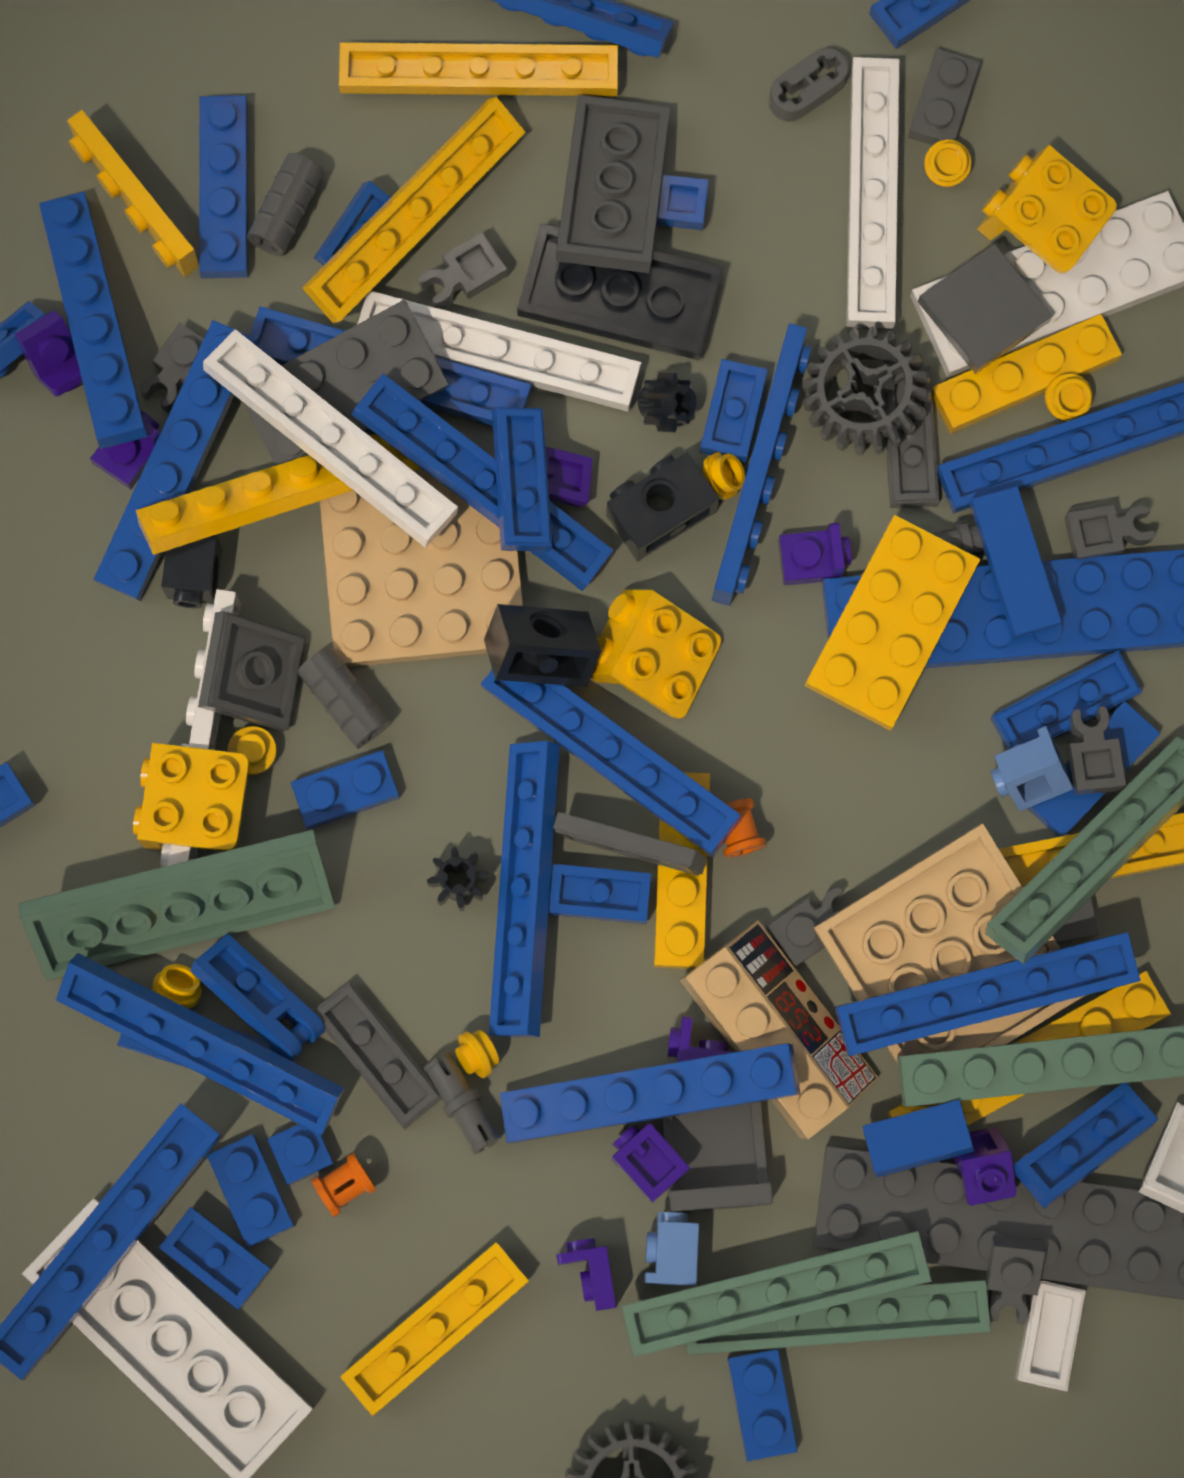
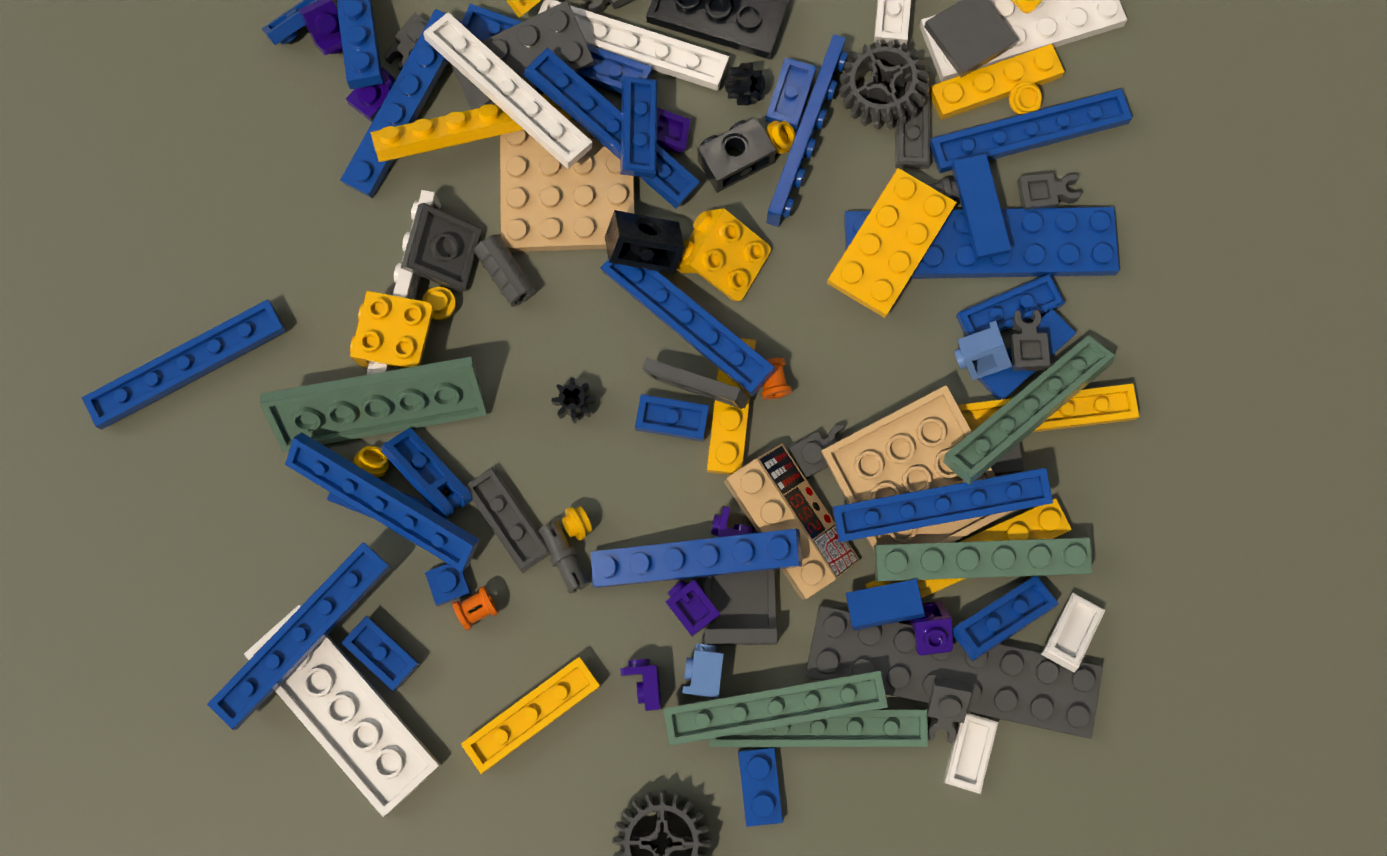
camera: 10 degrees right, 0 degrees up
black brick [161,535,222,609] -> none
blue plate [207,1134,295,1248] -> none
blue plate [290,750,400,831] -> none
blue plate [489,741,560,1038] -> none
dark purple bracket [778,523,851,586] -> none

